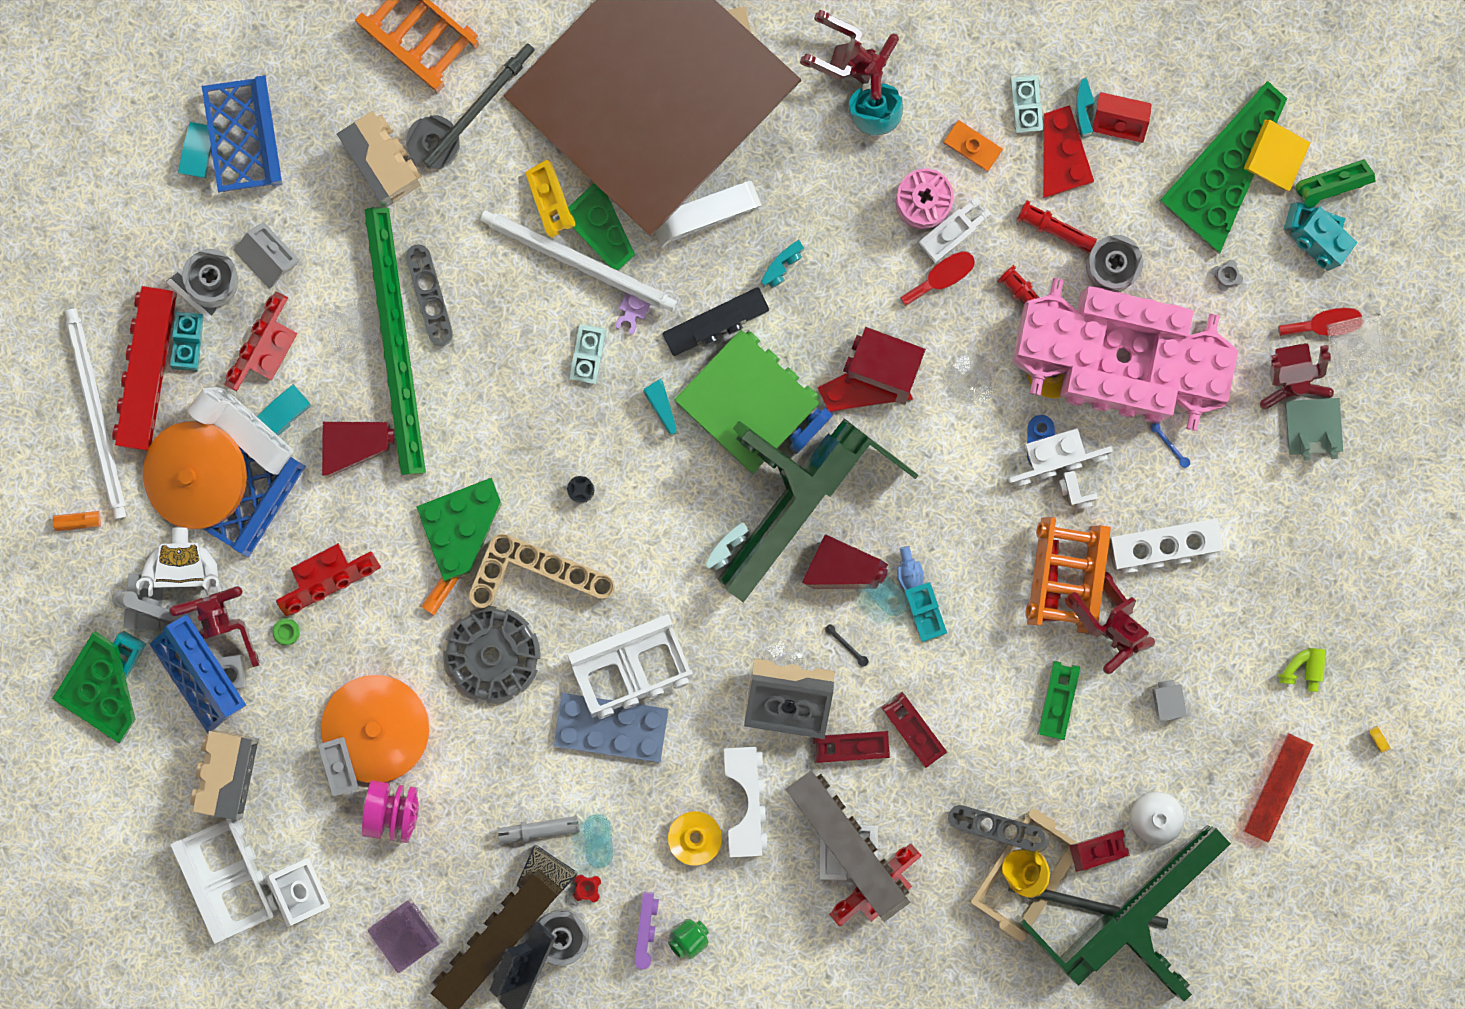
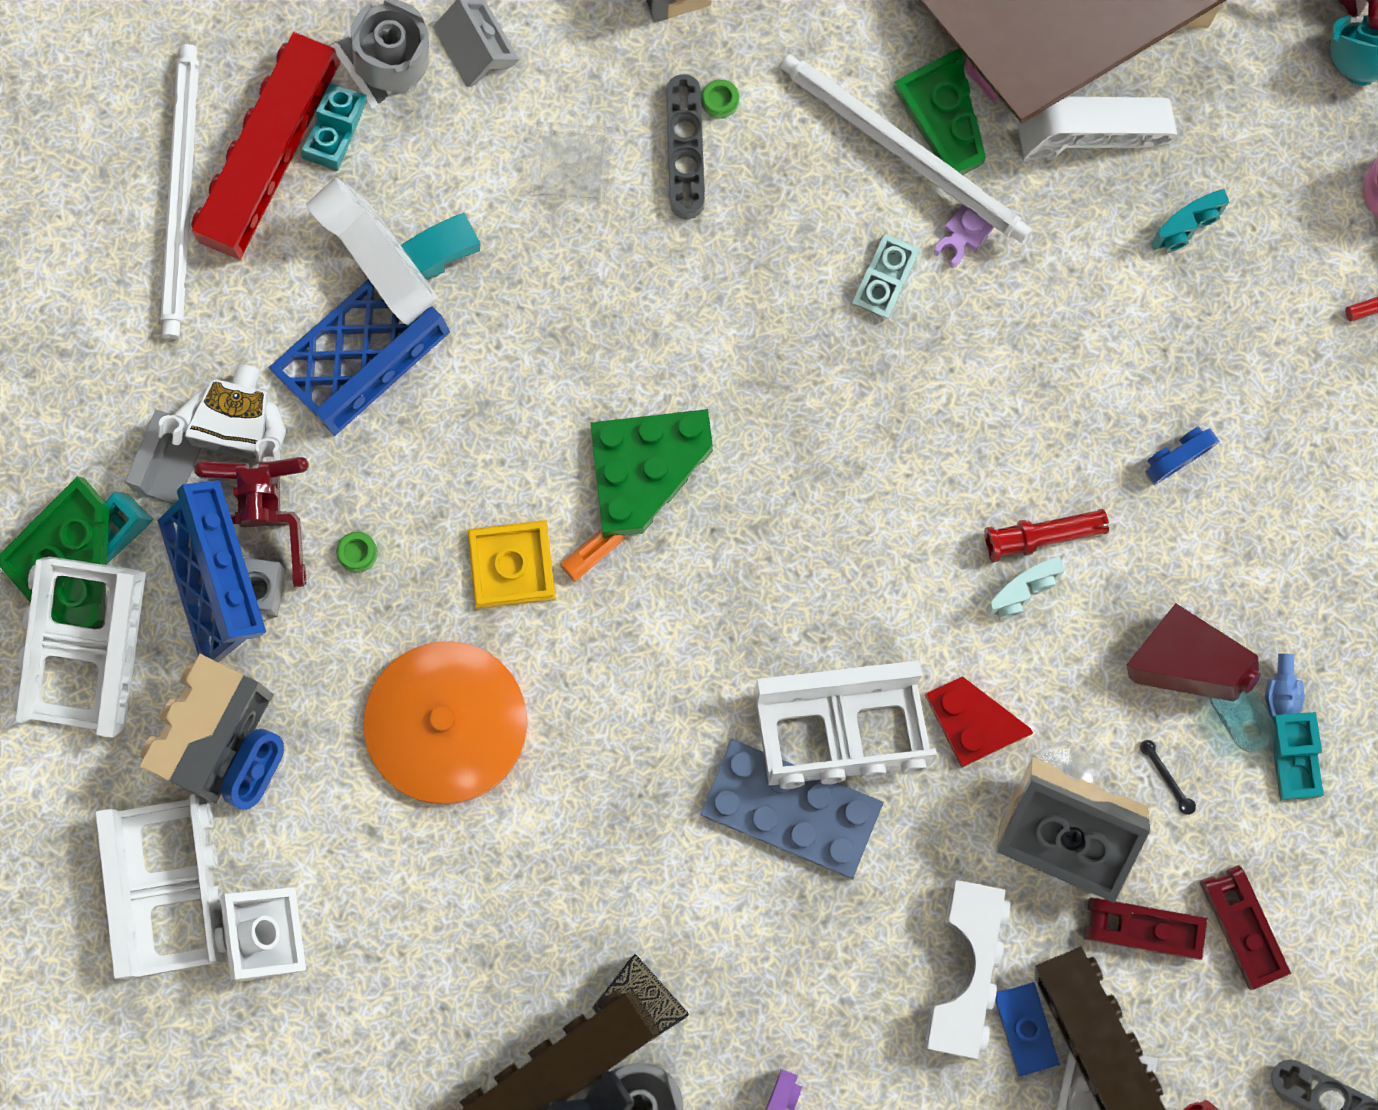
camera: 10 degrees right, 10 degrees down
orange piece [53,511,101,531] -> none
light grey plate [112,591,191,624] -> none
orange dish [143,421,247,529] -> none
bracket [224,292,298,392] -> none
red bracket [276,543,381,616] -> none
light grey panel [318,737,359,797] -> none
dark red slope [322,421,395,477] -> none
dark pink wheel [362,780,419,843] -> none
green plate [364,207,426,475] -> none
clear purple bracket [368,898,442,973] -> none
dark grey plate [443,606,541,704] -> none
tan beam [469,534,615,608] -> none
light grey pin [497,815,580,845] -> none
yellow plate [525,160,575,238] -> none
black wheel [567,476,595,503] -> none
red plate [573,874,601,903] -> none
clear light blue plate [584,813,614,868] -> none
teal slope [643,378,677,436] -> none
black bracket [663,287,769,356] -> none
yellow dish [668,811,722,866] -> none
bright green panel [674,329,820,475] -> none
dark green piece [718,418,919,603] -> none
red wing [817,373,913,412] -> none
dark red panel [843,326,926,405] -> none
none -> white window [13,557,146,738]
none -> blue plate [221,729,284,810]
none -> yellow tile [467,520,556,609]
none -> bright green tile [701,79,739,119]
none -> red wing [925,676,1033,768]
none -> red pin [984,509,1109,563]
none -> blue plate [995,982,1060,1077]

